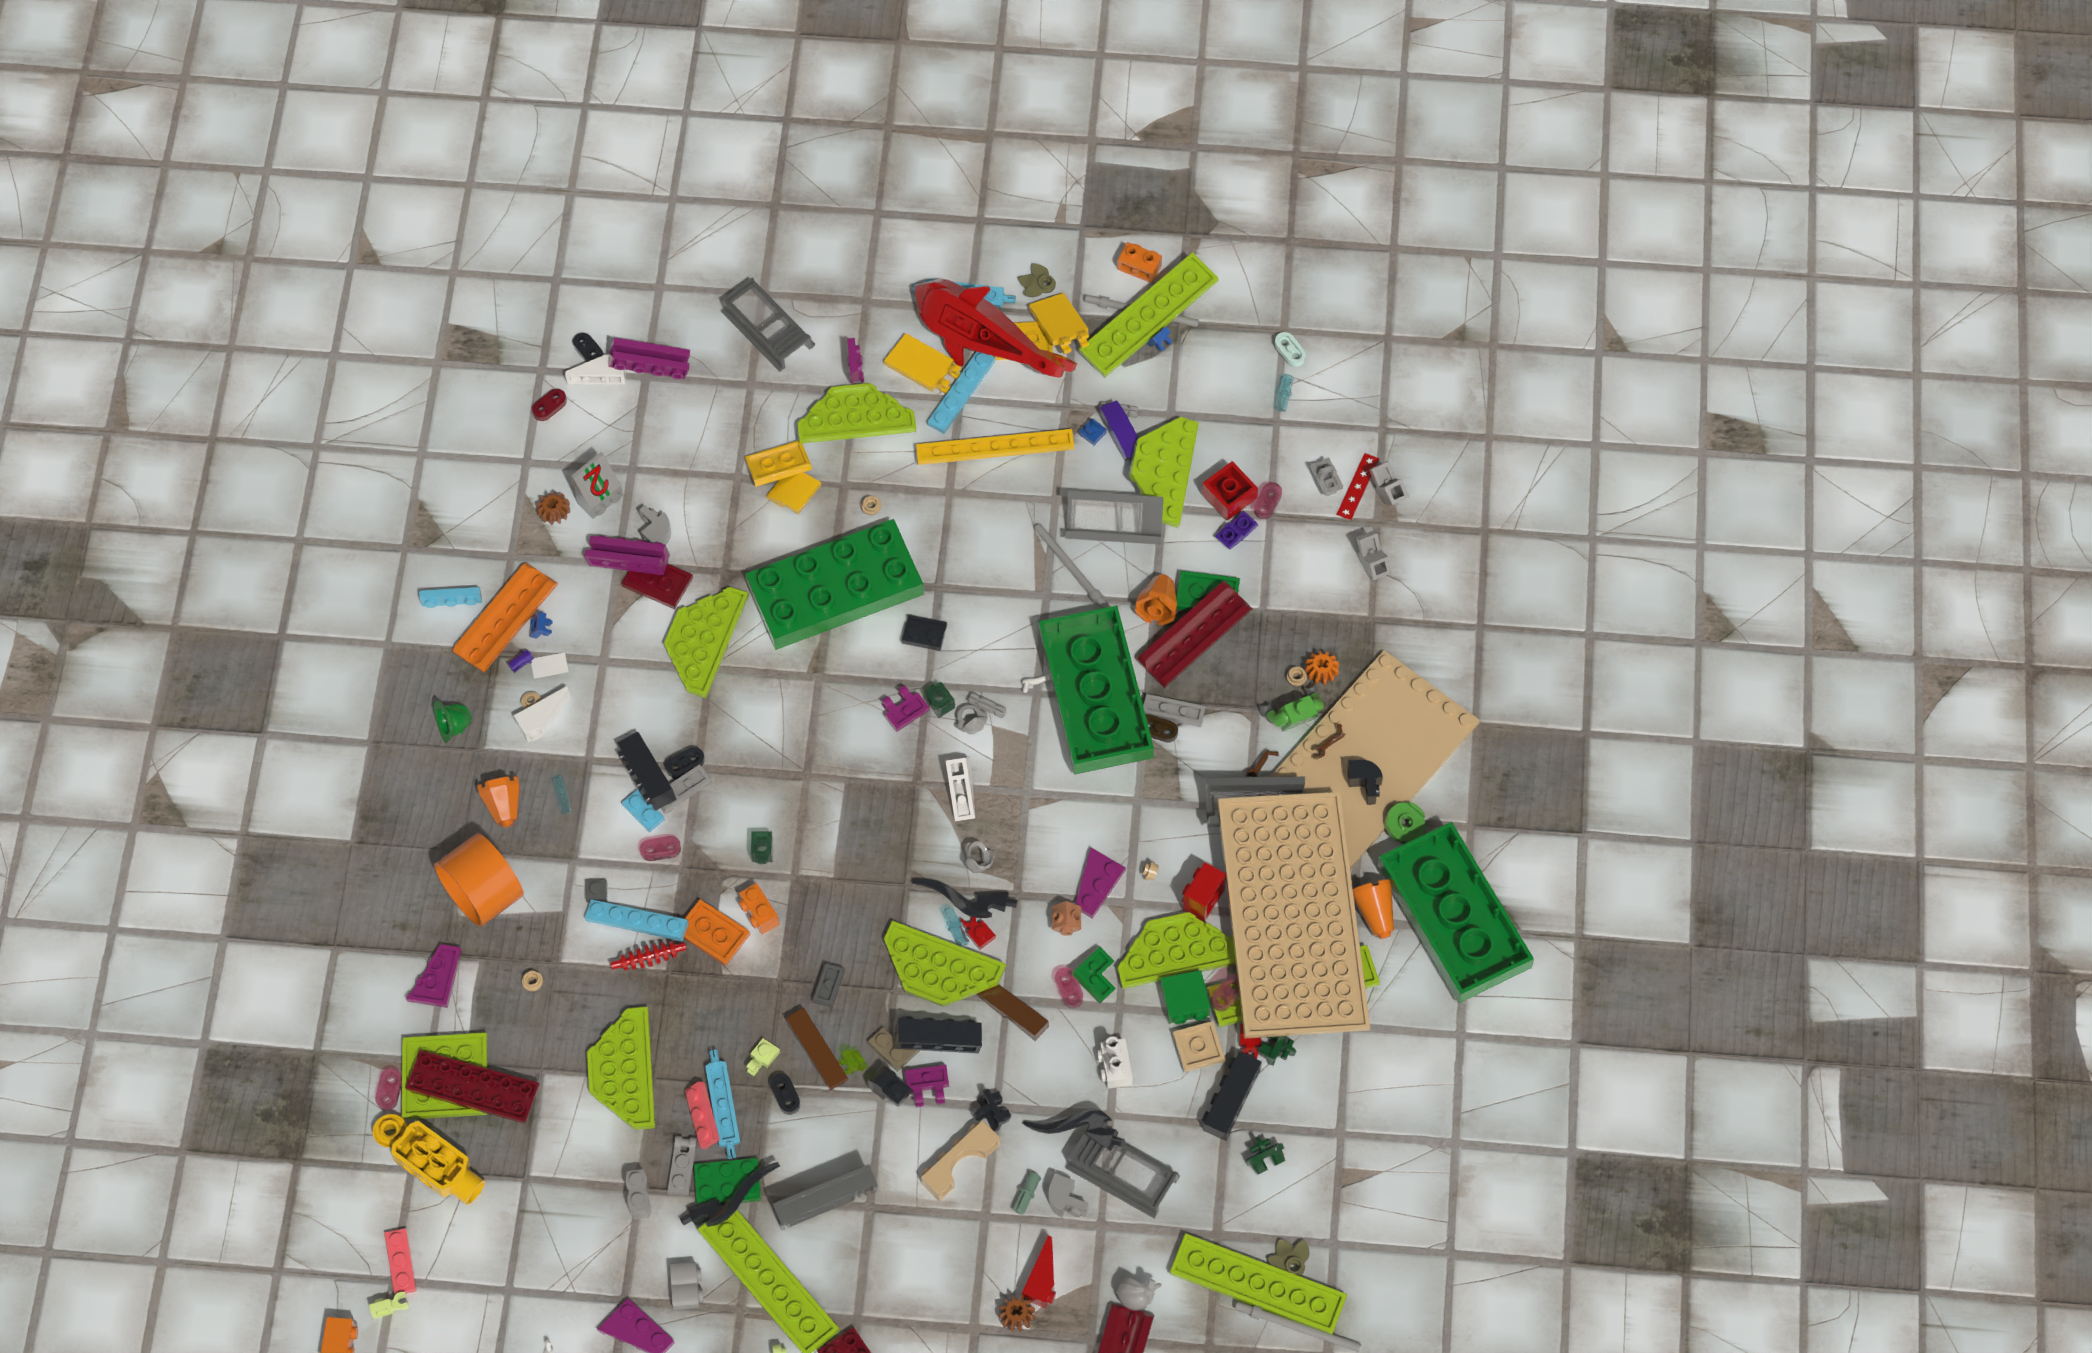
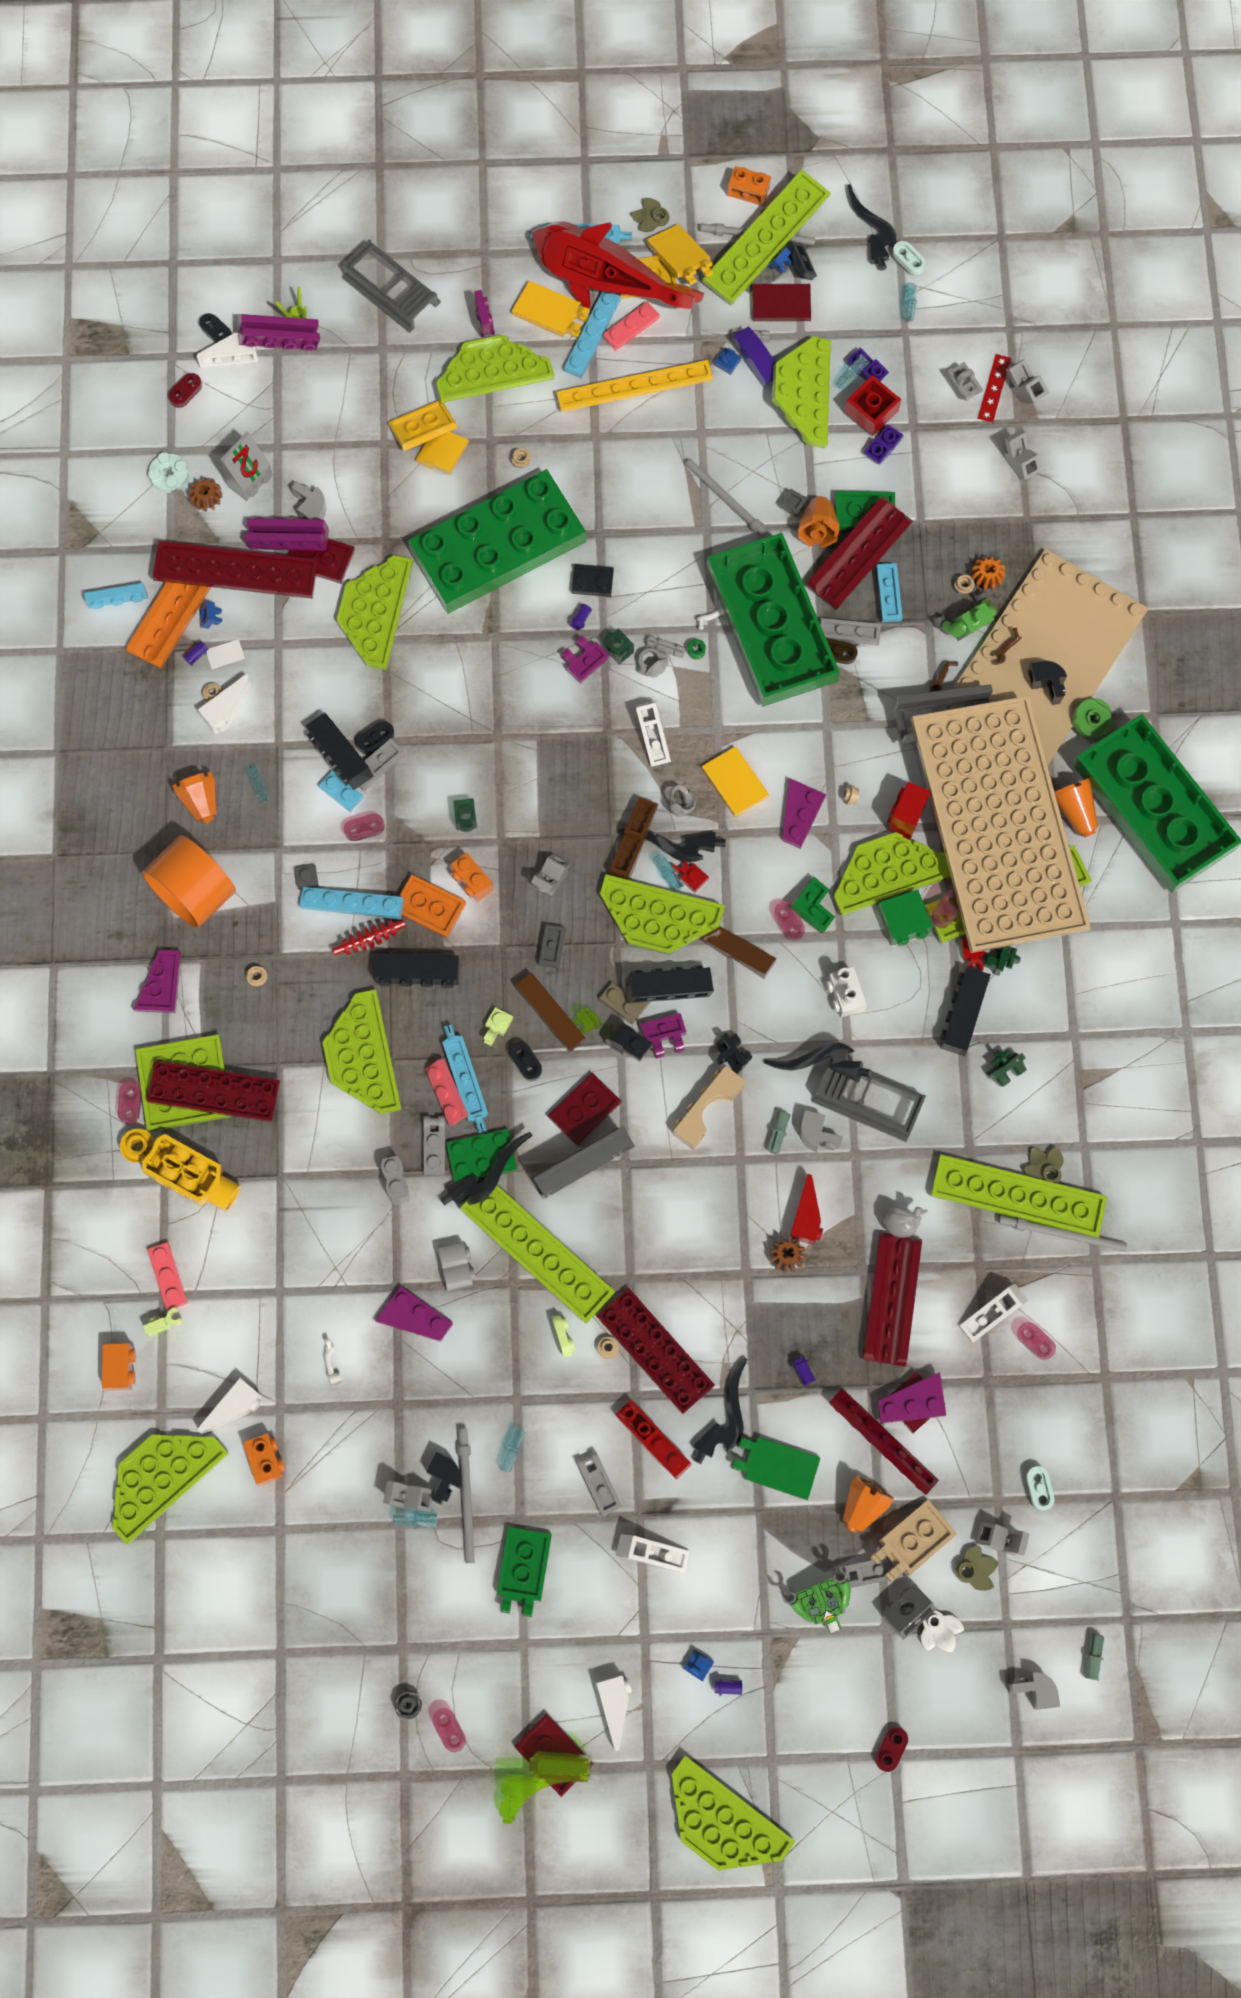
camera: 10 degrees left, 10 degrees up
green piece [434,700,472,743] -> none
nougat brick [1052,901,1081,936] -> none
piece [1065,491,1164,545] -> none
tan plate [1173,1021,1225,1073] -> none
clear pink plate [1254,482,1282,519] -> none
none -> light aqua plate [148,452,189,493]
none -> dark red plate [152,541,318,599]
none -> lime plant [275,287,307,318]
none -> black brick [374,953,460,988]
none -> light grey brick [531,854,571,896]
none -> dark red tile [547,1072,622,1146]
none -> dark purple pin [570,604,592,630]
none -> coral plate [603,301,660,351]
none -> reddish brown slope [609,797,658,880]
none -> green bush [688,639,706,660]
none -> yellow tile [702,746,769,817]
none -> dark red tile [752,284,811,321]
none -> dark grey plate [780,489,808,517]
none -> black plate [786,241,817,280]
none -> clear light blue axle [836,354,870,390]
none -> dark purple slope [846,347,889,381]
none -> black piece [847,184,896,271]
none -> medium azure plate [876,563,903,622]

